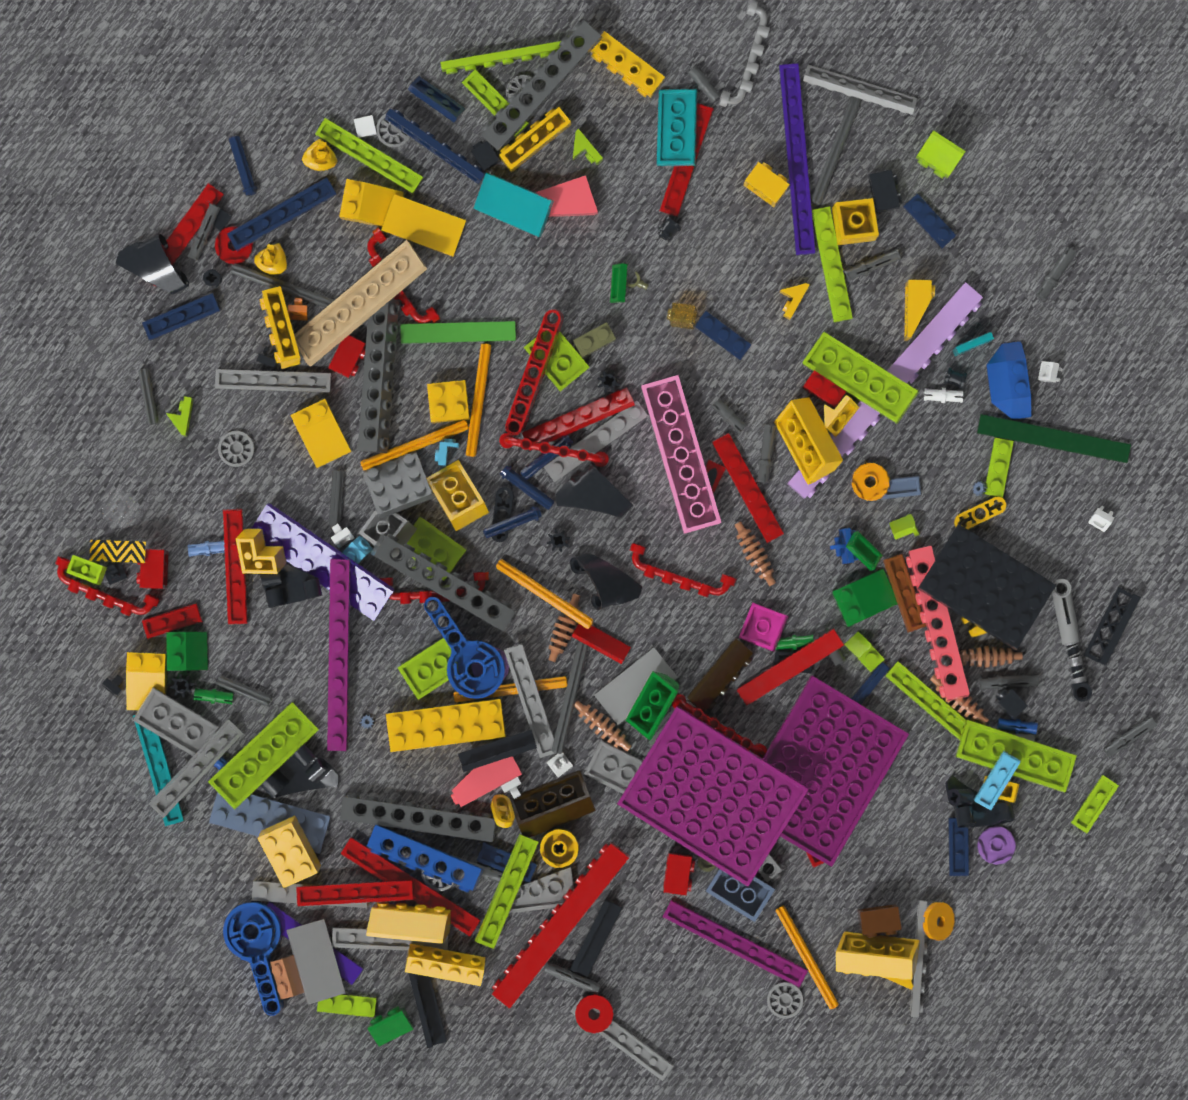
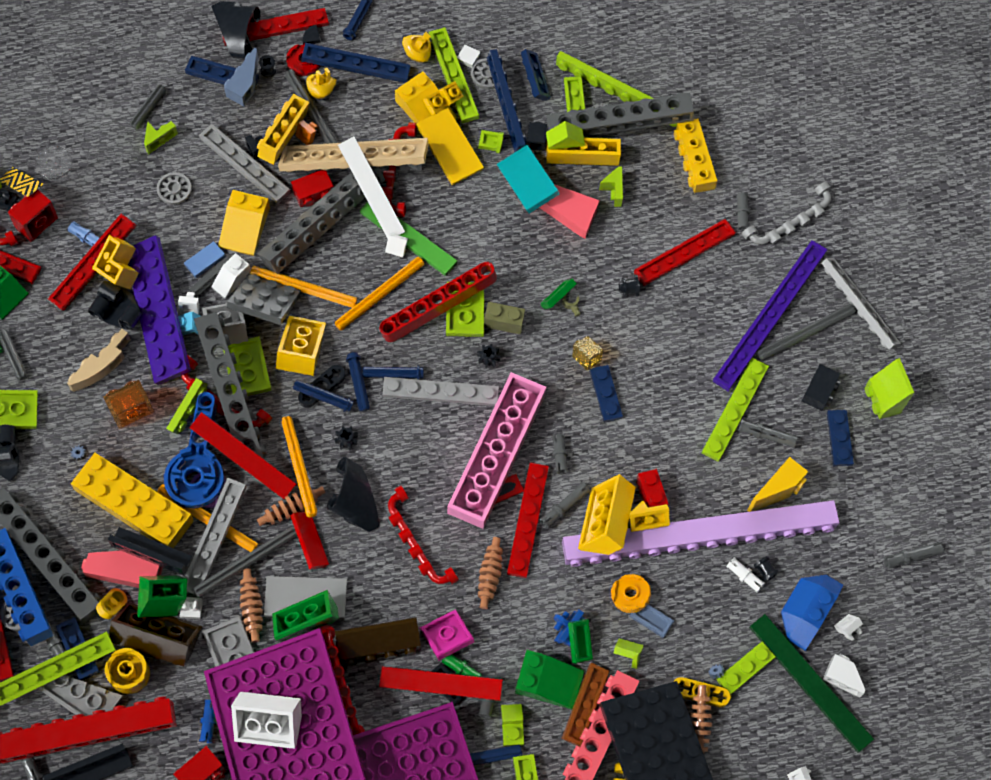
camera: 35 degrees right, 20 degrees down
dark grey pin [188,203,221,261] -> none
magenta plate [327,559,350,751] -> none
lime plate [398,638,459,700] -> none
yellow brick [427,380,470,424] -> none
medium azure bracket [435,439,460,466] -> none
red bar [499,433,609,467] -> none
white tile [501,777,521,799] -> none
red plate [522,387,635,451] -> none
black panel [556,464,633,518] -> none
teal tile [657,89,698,166] -> none
yellow brick [743,162,790,207] -> none
yellow slope [780,283,809,320] -> none
lime plate [802,332,919,424] -> none
yellow brick [832,198,879,245] -> none
teal tile [952,332,994,357] -> none
none -> tan slope [67,329,131,392]
none -> clear orange brick [103,380,154,429]
none -> green slope [137,575,187,617]
none -> lime plate [166,378,208,434]
none -> medium blue tile [184,241,226,278]
none -> red tile [189,412,296,499]
none -> blue pin [199,700,217,743]
none -> white slope [212,253,251,299]
none -> sand blue slope [224,48,259,106]
none -> white slope [231,692,302,749]
none -> white sticker [338,137,405,238]
none -> white tile [385,233,408,257]
none -> yellow slope [423,81,464,115]
none -> lime tile [478,130,504,154]
none -> lime slope [546,121,585,150]
none -> nougat piece [690,685,712,754]
none -> white slope [823,654,865,698]

